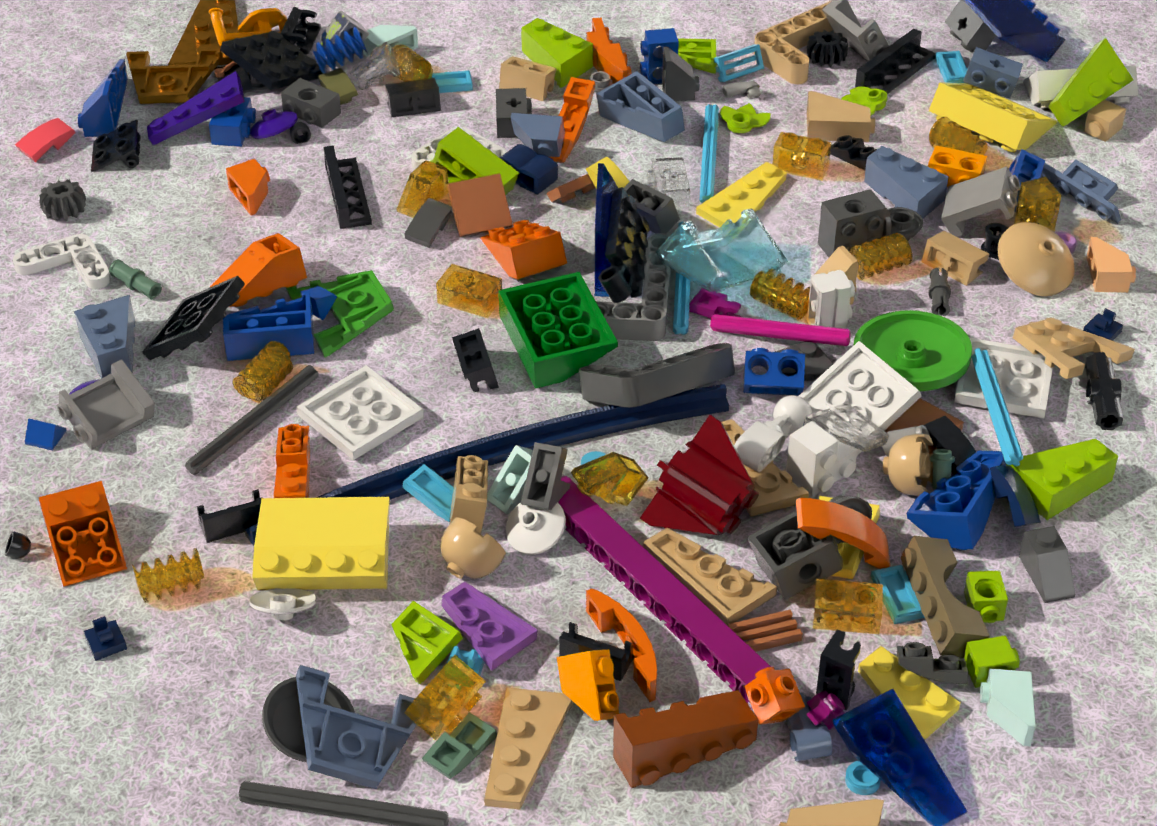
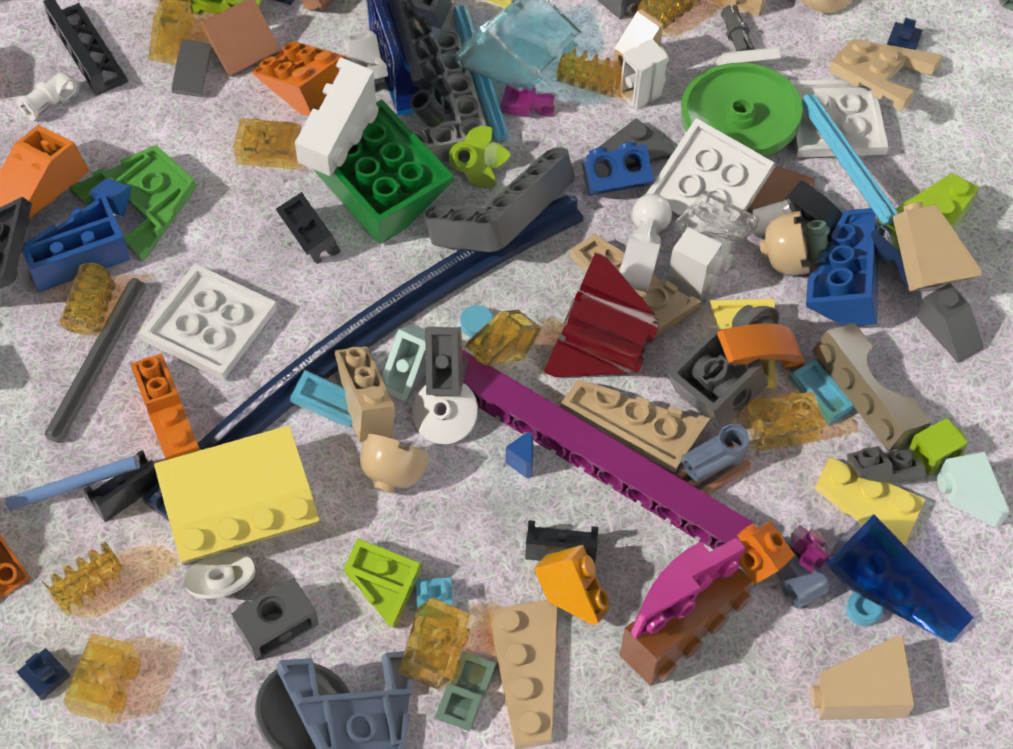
camera: 20 degrees left, 15 degrees up
medium lavender wing [441,581,538,671] -> none
orange slope [586,588,657,702] -> none
dark pink axle [710,314,851,346] -> none
black hinge [816,629,861,711] -> none
lime brick [964,570,1008,623] -> none
black piece [1085,352,1123,430] -> none
none -> medium blue bar [5,455,140,511]
none -> white connector [16,72,80,121]
none -> clear yellow brick [63,633,141,724]
none -> dark grey brick [231,578,319,661]
none -> white wedge [295,57,378,176]
none -> white brick [343,31,388,84]
none -> lime plate [449,126,510,188]
none -> blue slope [505,432,533,478]
none -> dark pink slope [631,538,745,639]
none -> sand blue piece [681,424,749,483]
none -> white tile [716,47,781,66]
none -> tan slope [893,202,982,291]

